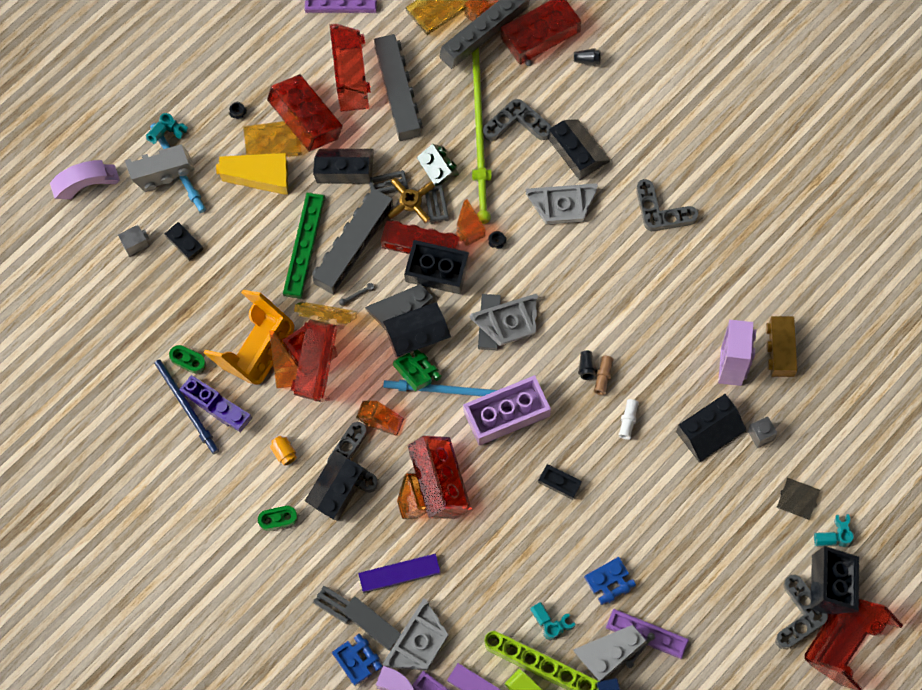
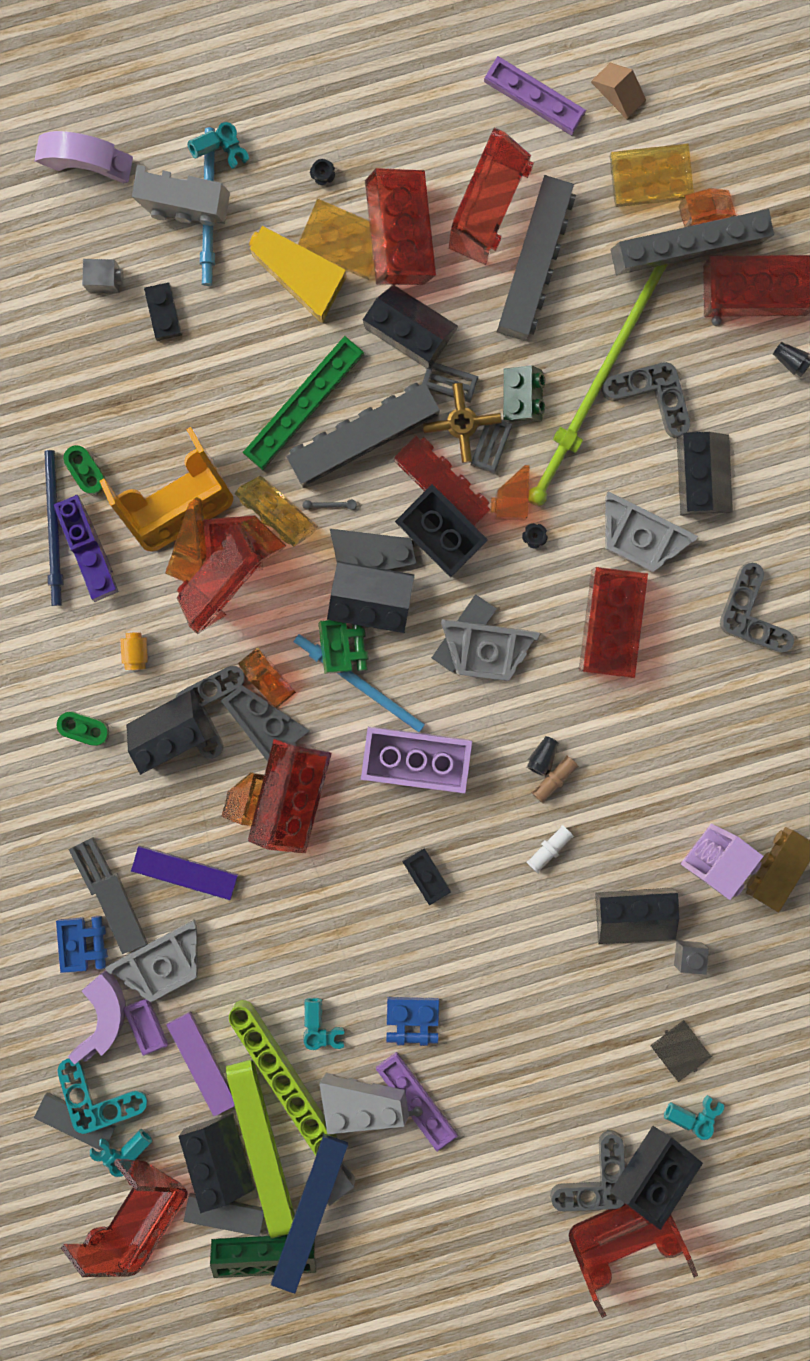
camera: 25 degrees right, 20 degrees up
none -> dark grey wing [221,685,310,763]
none -> clear red brick [578,567,648,678]

